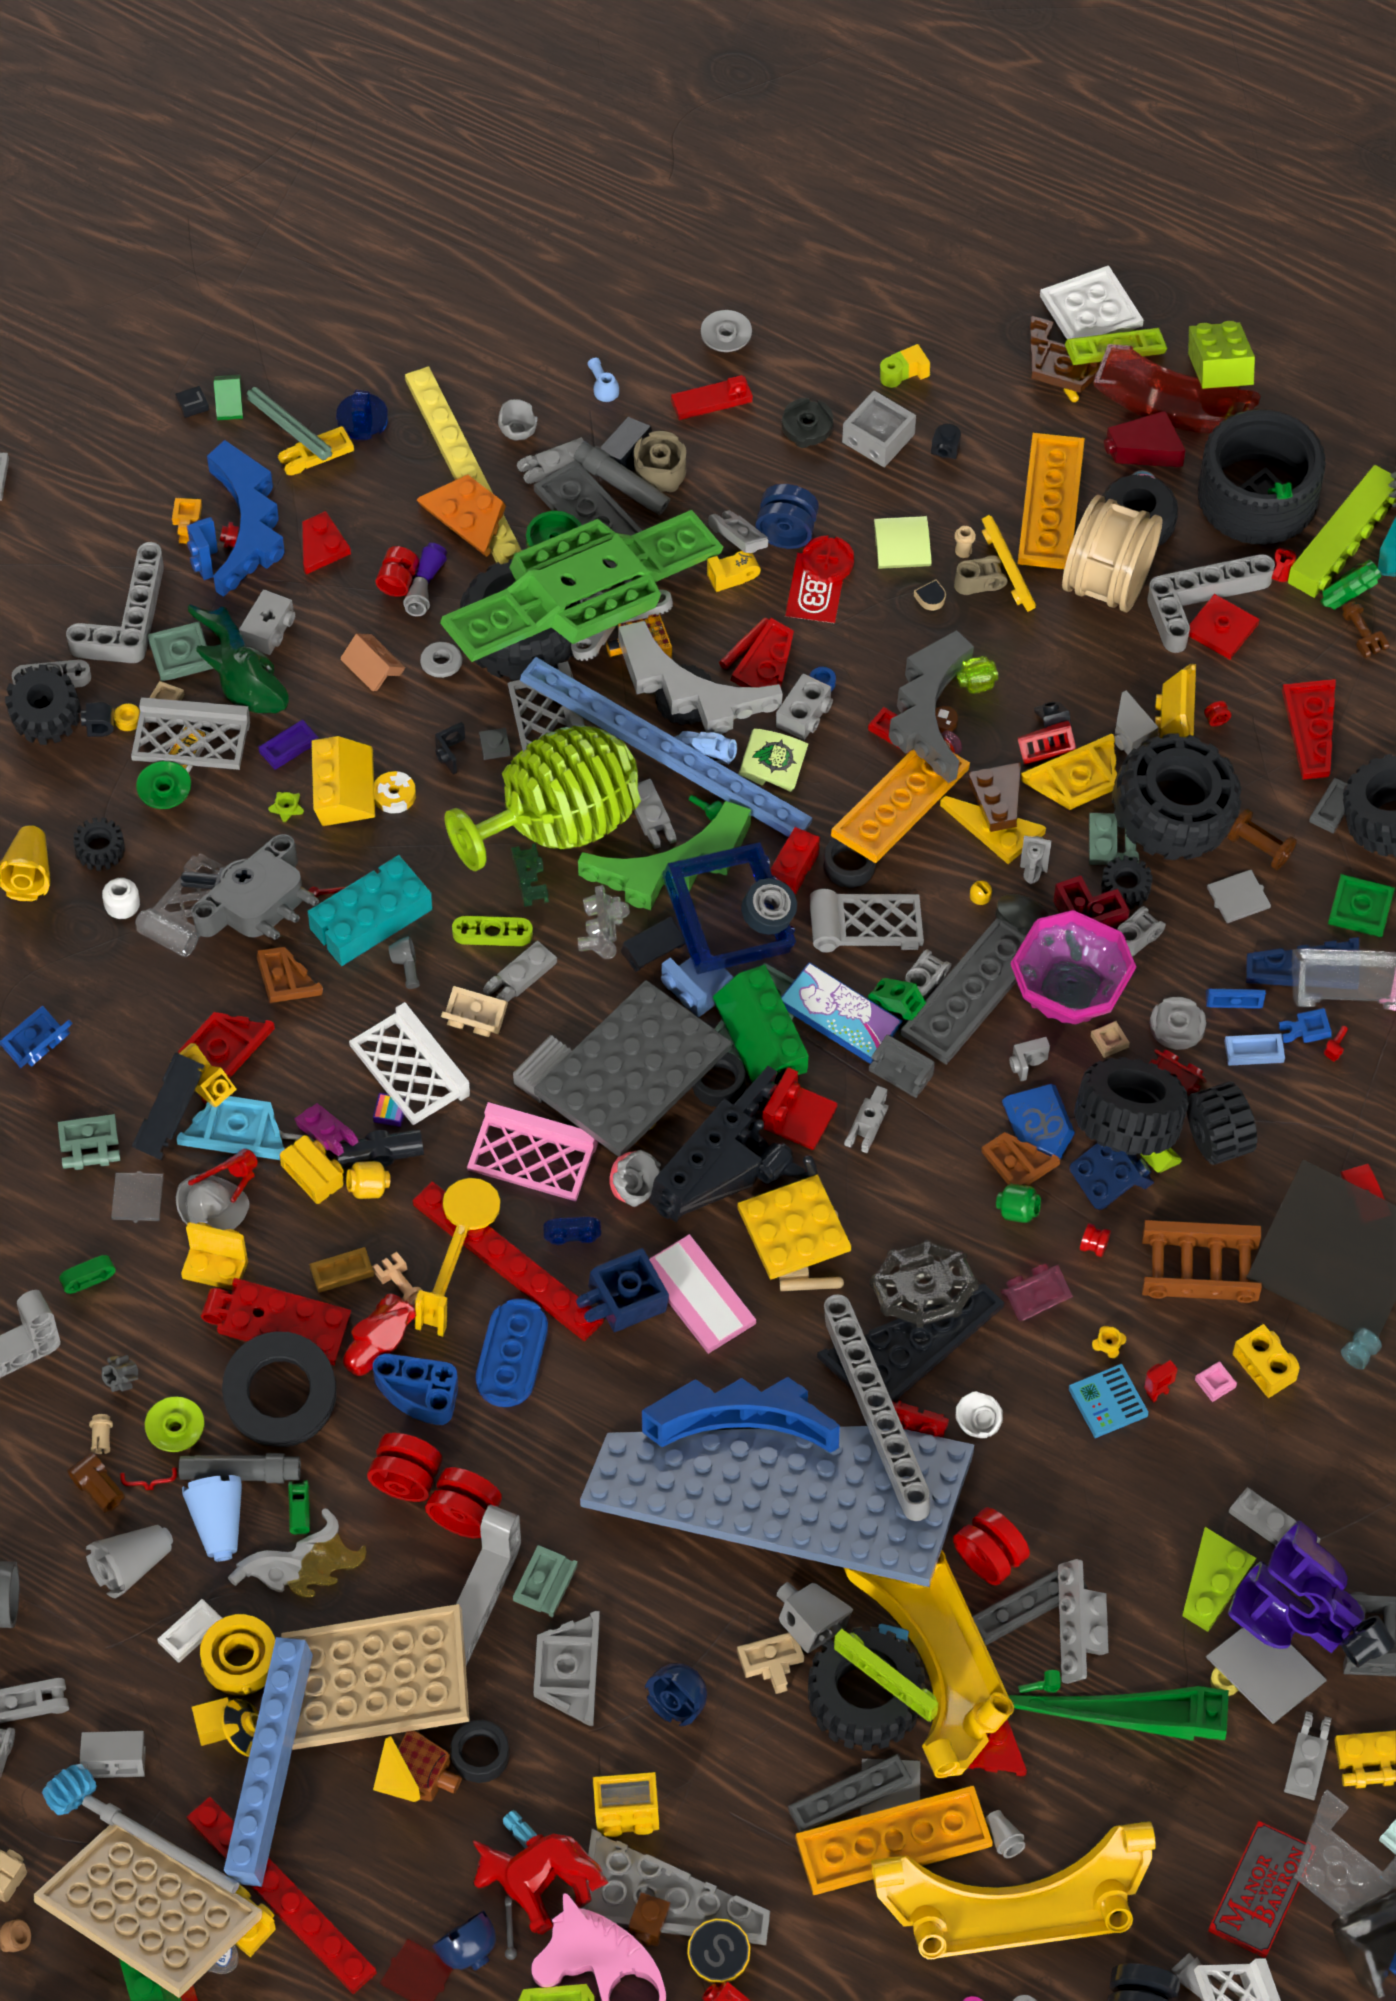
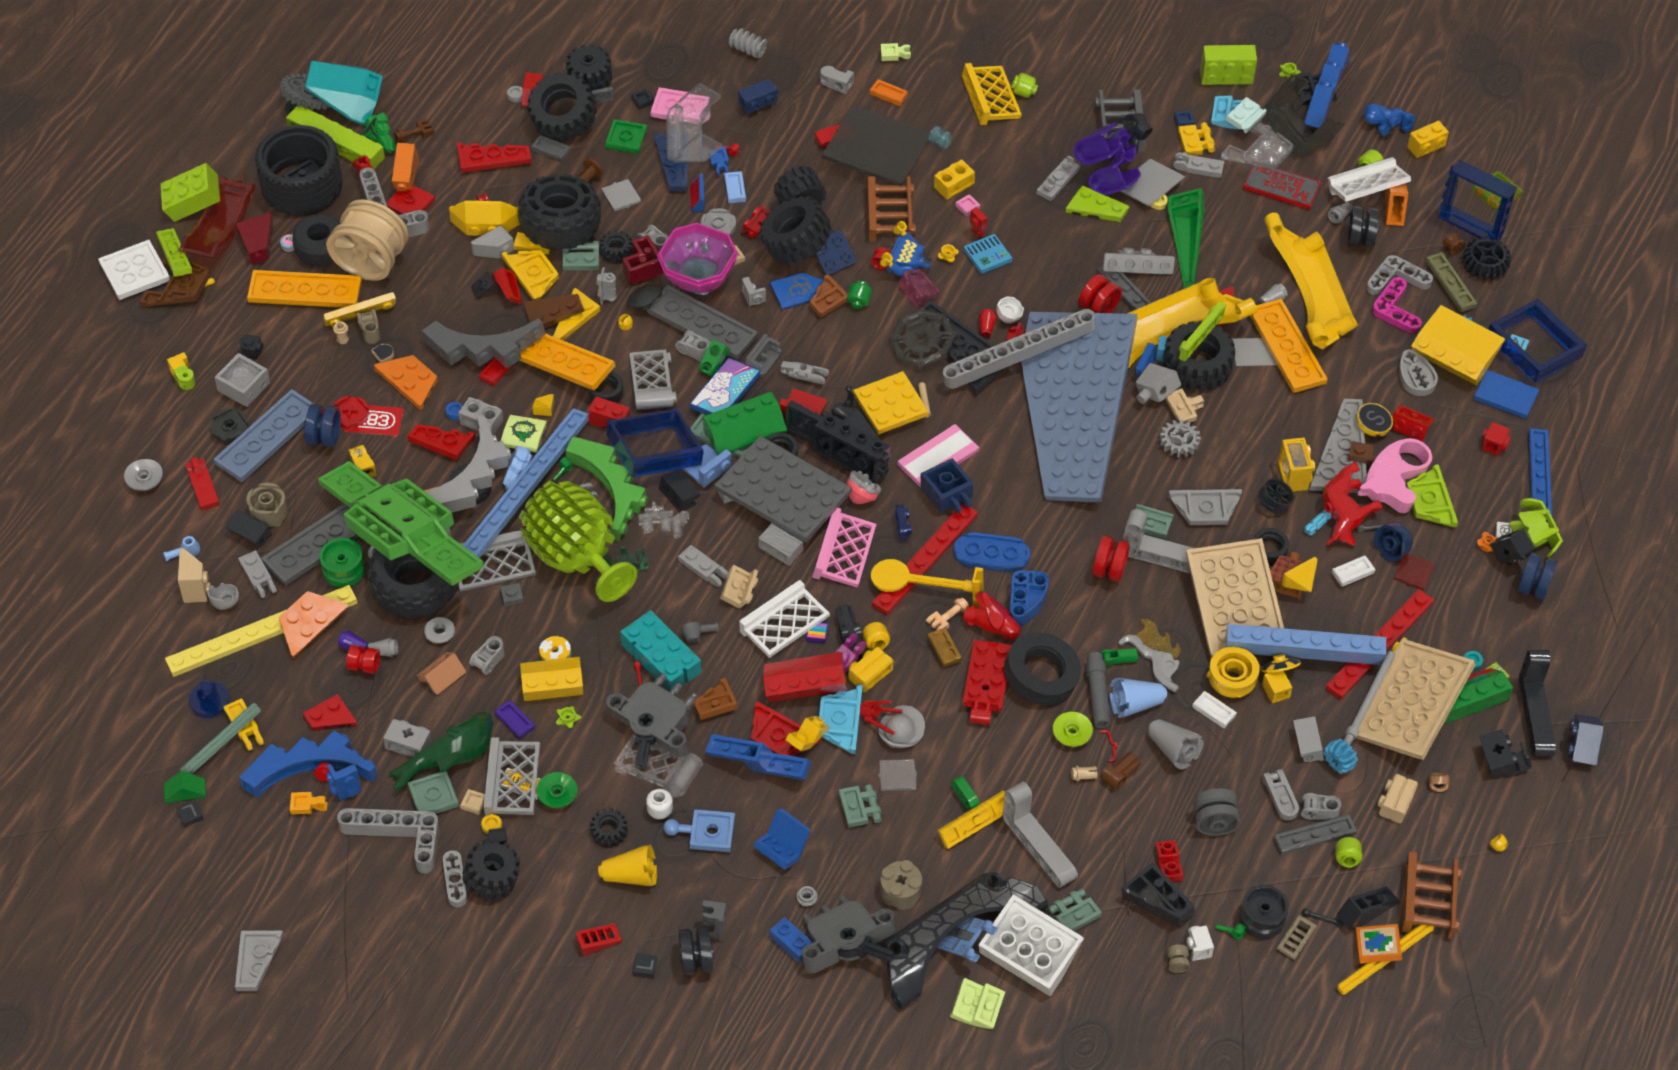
camera: 95 degrees left, 5 degrees down
dark grey gear [102,1355,138,1392] -> none
black piece [132,1052,205,1161] -> none
yellow bracket [181,1222,248,1290] -> none
red wheel [367,1433,443,1502] -> none
black bracket [435,722,465,775] -> none
lime beam [452,916,533,946] -> none
dark grey piece [573,441,671,516] -> none
blue arch [642,1377,840,1453] -> none
dark blue cylinder [645,1663,707,1726] -> none
light grey hinge [708,510,768,553] -> none
red piece [719,618,769,669] -> none
wheel [741,878,797,935] -> none
dark grey tile [788,1754,912,1832] -> none
yellowish green slope [874,516,932,569] -> none
clear neon green head [957,656,998,694] -> none
green hand [1018,1670,1061,1693] -> none
green hand [1268,482,1293,499] -> none
none -> tan slope [178,548,211,603]
none -> sand blue plate [213,389,314,482]
none -> orange wing [374,355,438,410]
none -> orange slope [392,143,420,191]
none -> light grey piece [469,636,505,675]
none -> yellow slope [532,394,554,416]
none -> medium blue plate [664,809,735,852]
none -> blue bracket [705,734,811,781]
none -> red slope [763,652,847,703]
none -> blue torso [880,221,932,277]
none -> yellow plate [937,791,1005,849]
none -> red cone [979,309,997,338]
none -> blue tile [1136,343,1156,380]
none -> light grey gear [1159,420,1201,457]
none -> black wheel [1258,478,1295,514]
none -> white plate [1332,556,1375,587]

